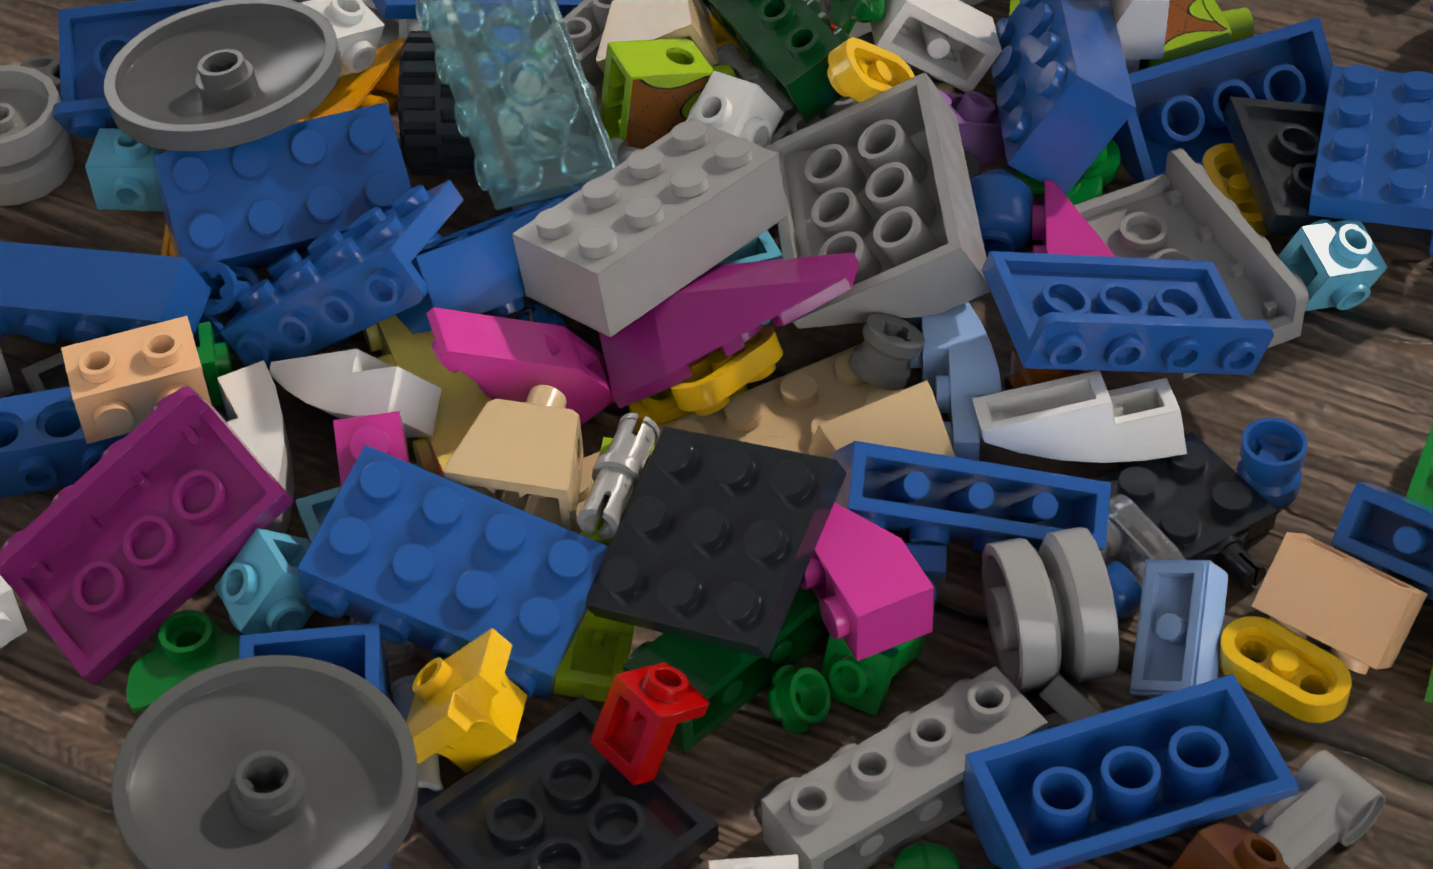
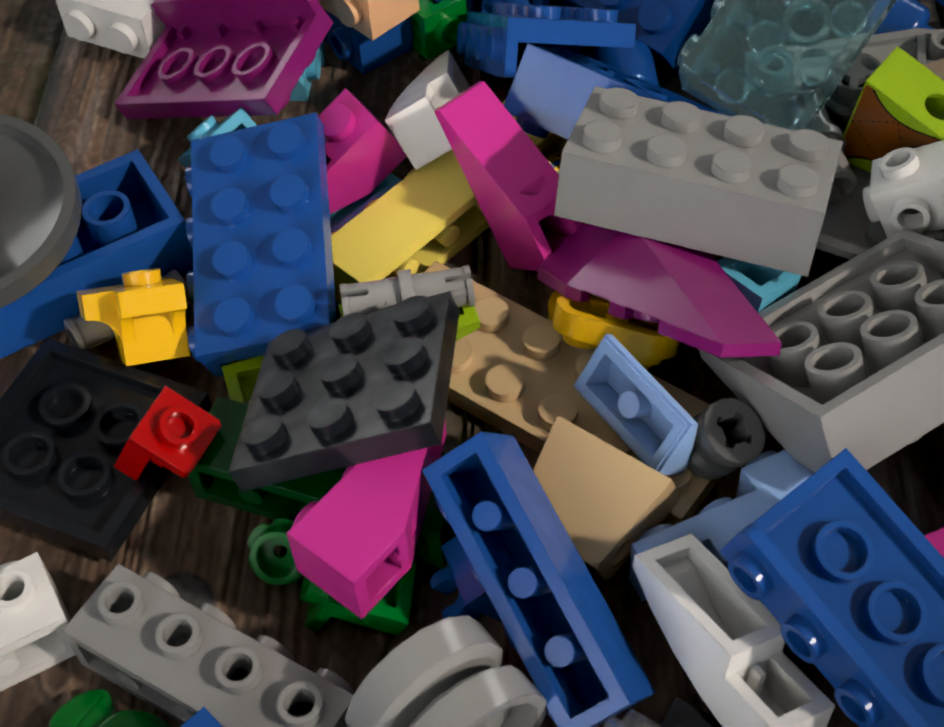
camera: 65 degrees right, 5 degrees up
green plate [126,610,240,713] -> none
white slope [217,360,294,534] -> none
tan torso [443,385,583,532] -> none
none -> light blue slope [573,334,698,476]

